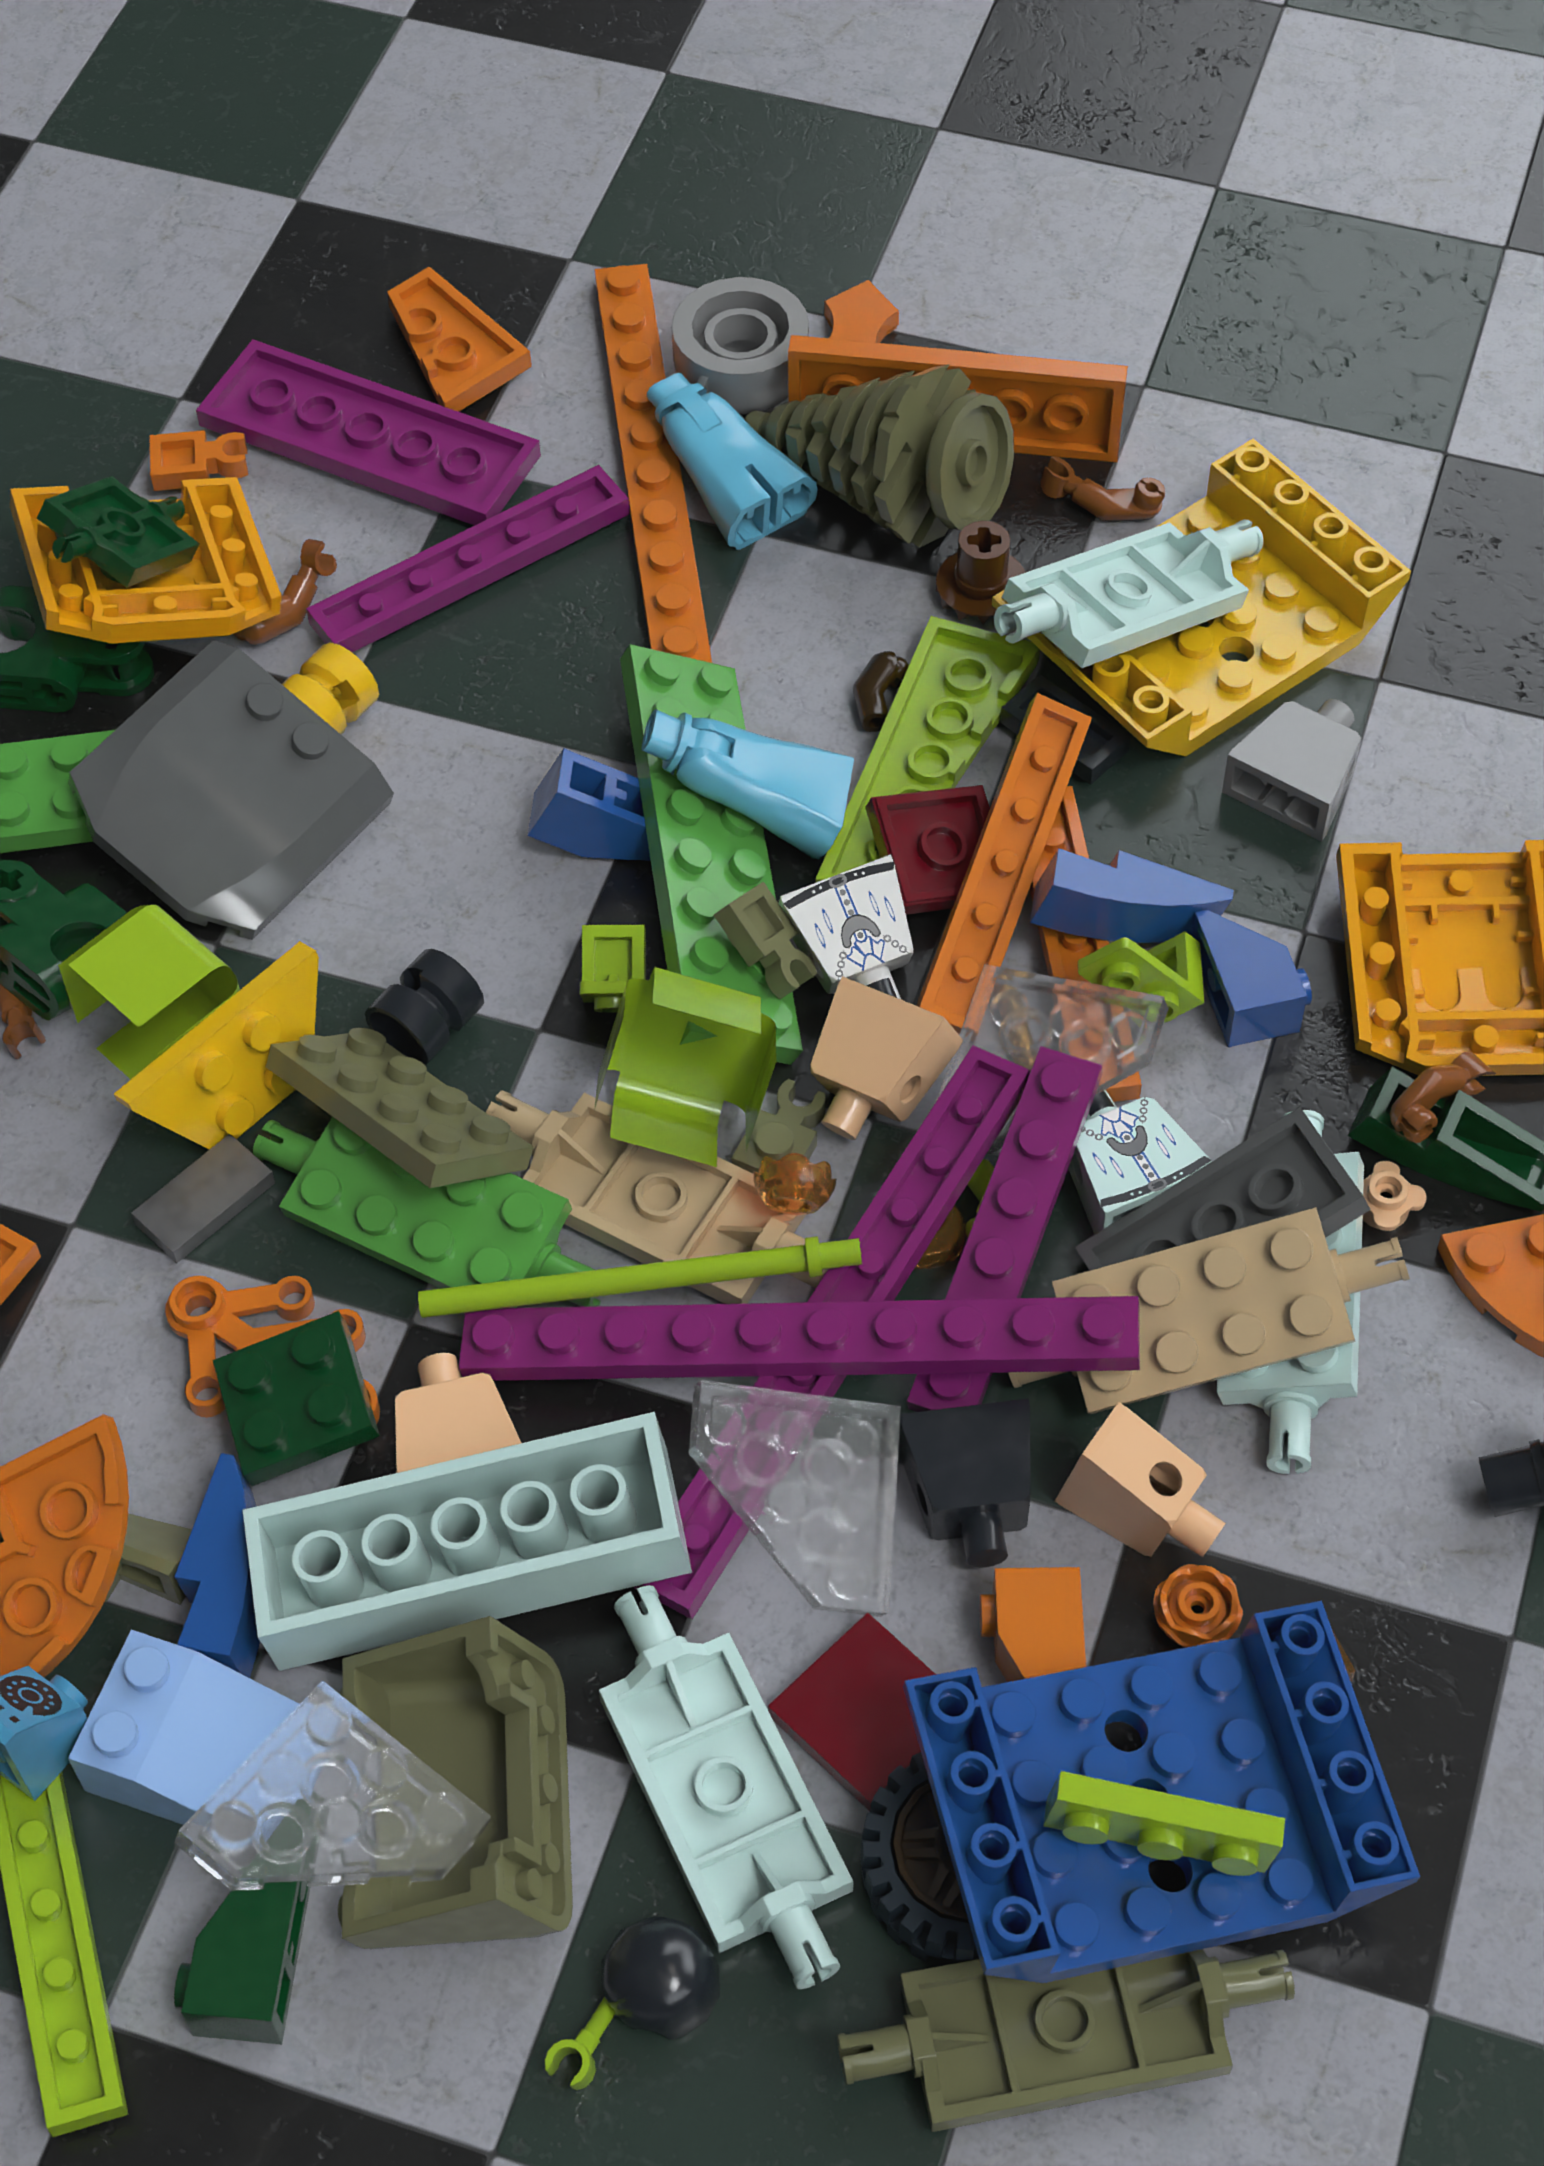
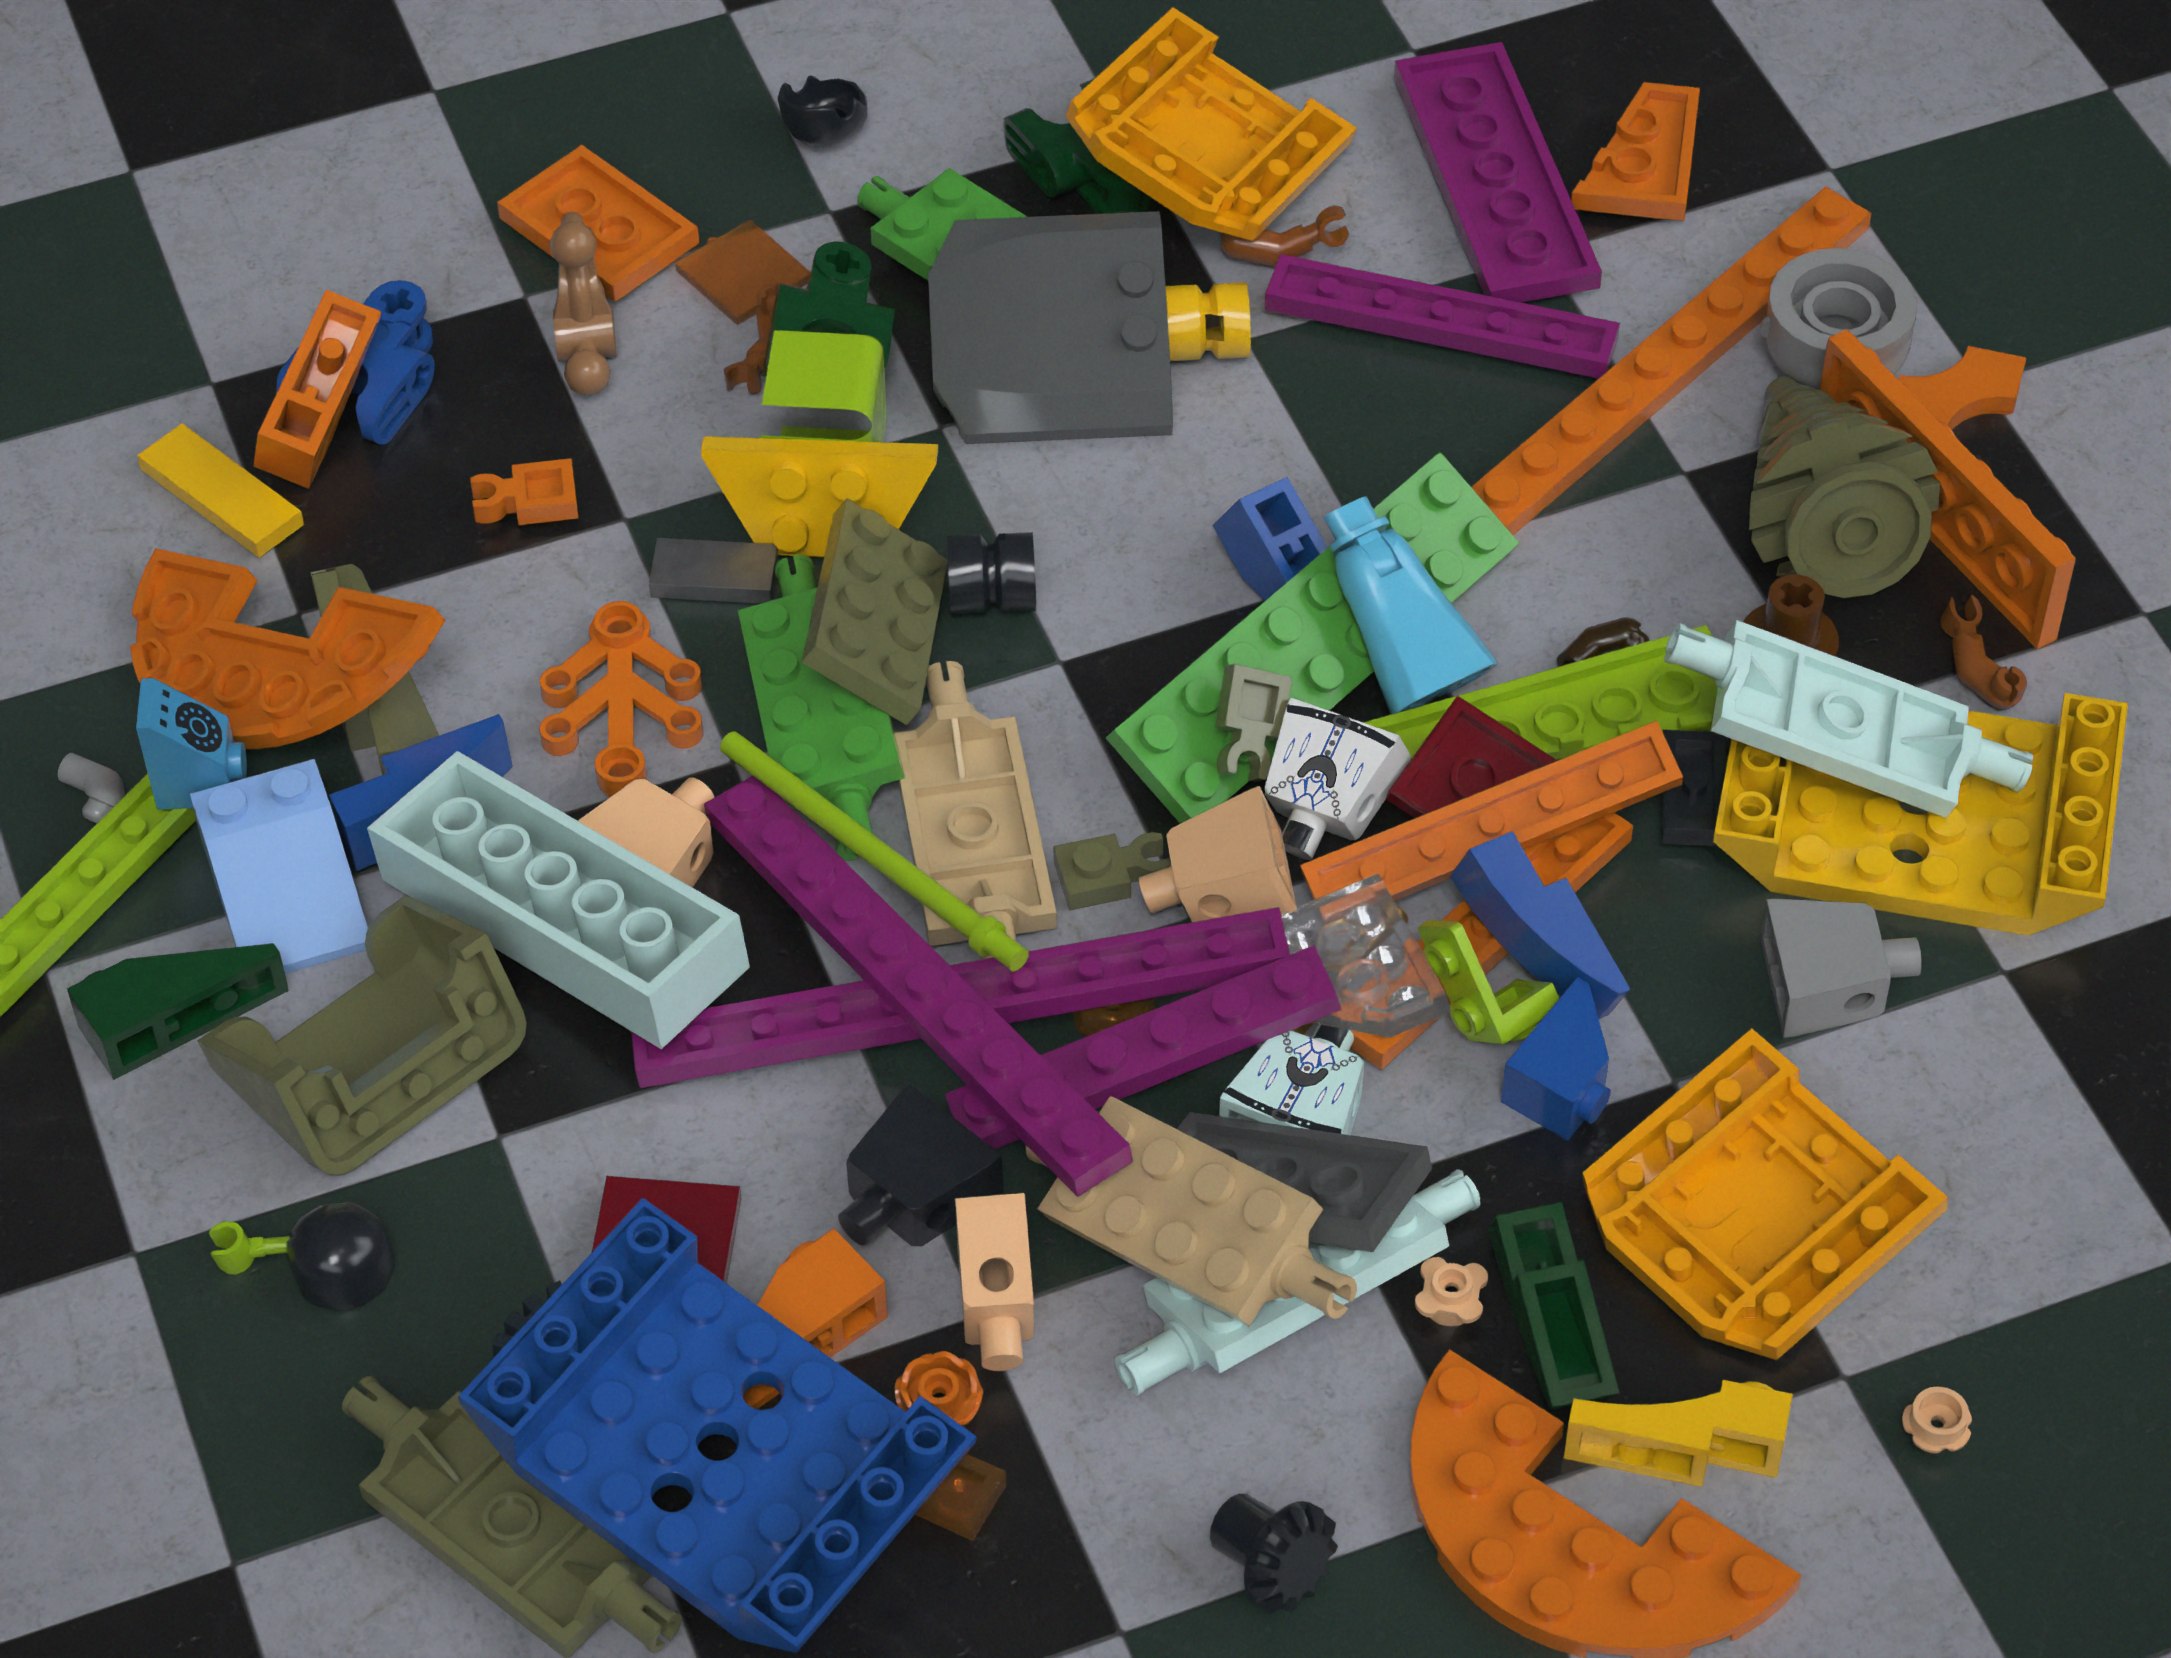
camera: 50 degrees right, 5 degrees down
dark green plate [37,476,200,588] -> none
orange plate [149,430,249,491] -> none
clear plate [175,1680,491,1891] -> none
dark green plate [213,1311,380,1486] -> none
lime bracket [580,925,646,1013] -> none
lime piece [594,967,777,1167] -> none
light aqua plate [599,1585,853,1989] -> none
medium azure piece [646,373,818,550] -> none
clear plate [689,1380,901,1617] -> none
clear orange plate [753,1153,837,1215] -> none
lime plate [1043,1771,1285,1876] -> none
dark orange arm [1389,1052,1496,1143] -> none

